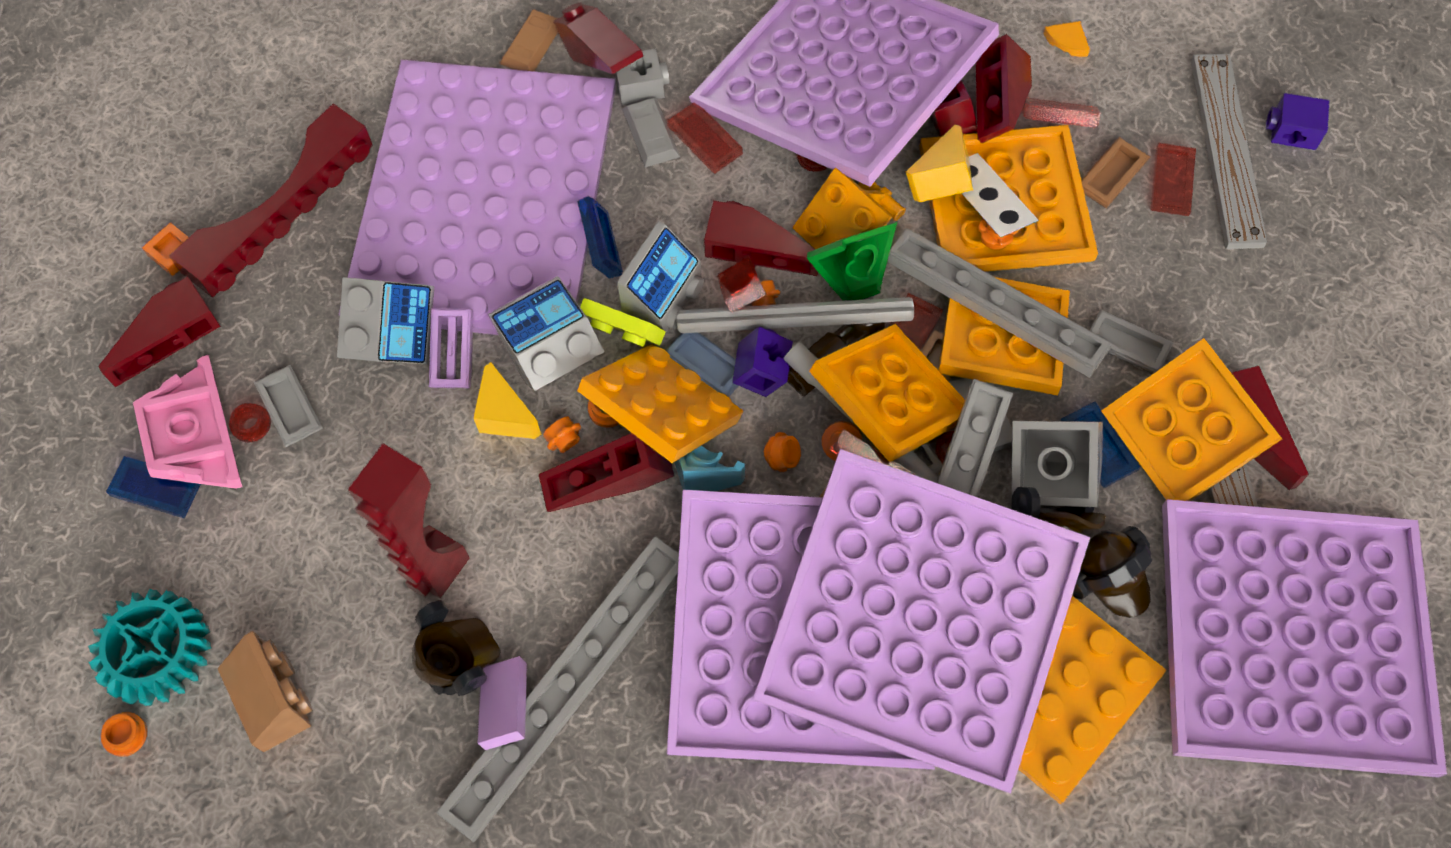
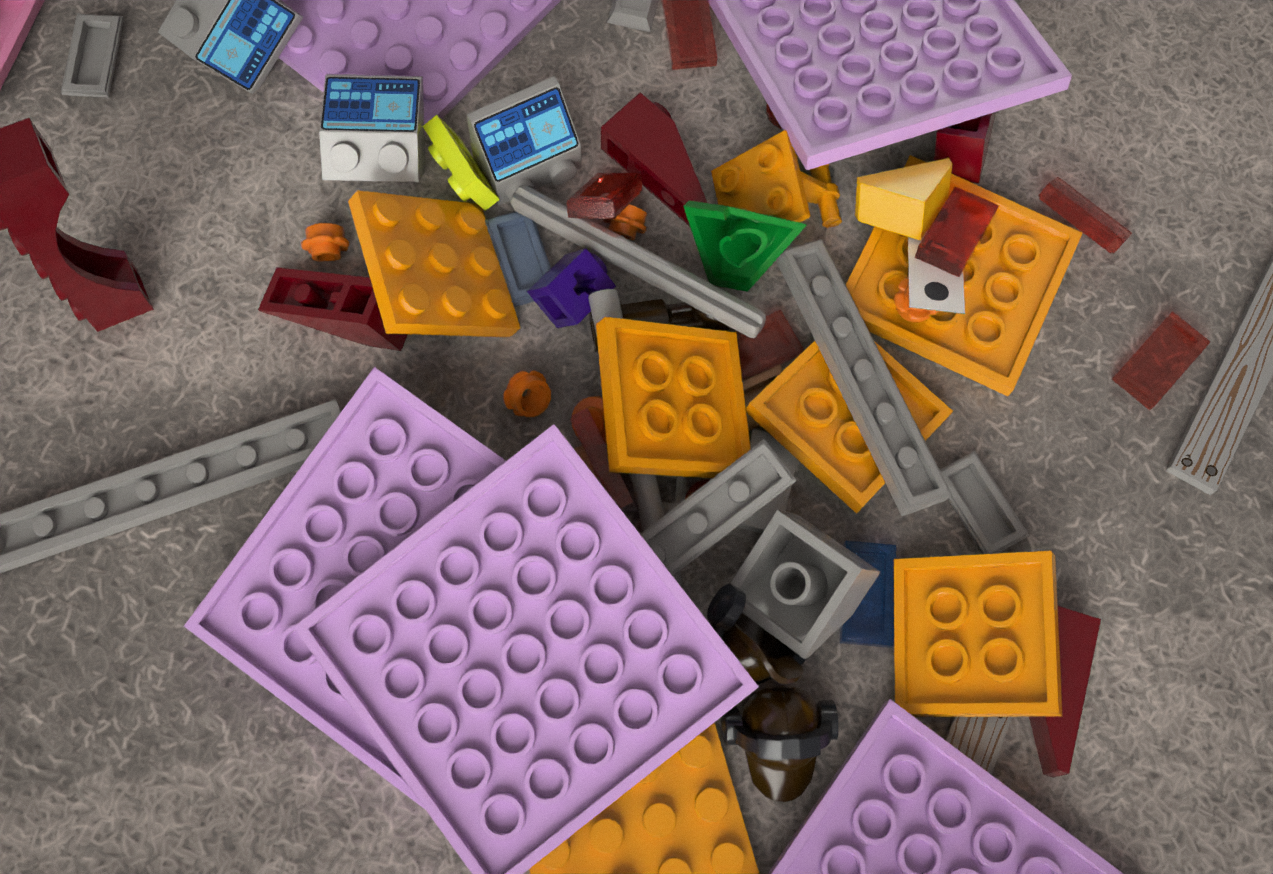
camera: 25 degrees right, 5 degrees up
clear red plate [229,403,271,443] -> none
dark brown cap [412,600,501,696] -> none
lavender tile [429,308,473,388] -> none
yellow slope [473,362,542,439] -> none
lavender tile [478,656,527,750] -> none
clear blue tile [577,196,623,279] -> none
medium azure slope [674,446,745,492] -> none
dark red slope [975,34,1032,143] -> none
light orange tile [1043,21,1090,57] -> none
medium nougat tile [1081,137,1150,208] -> none
none -> clear red tile [914,187,999,277]

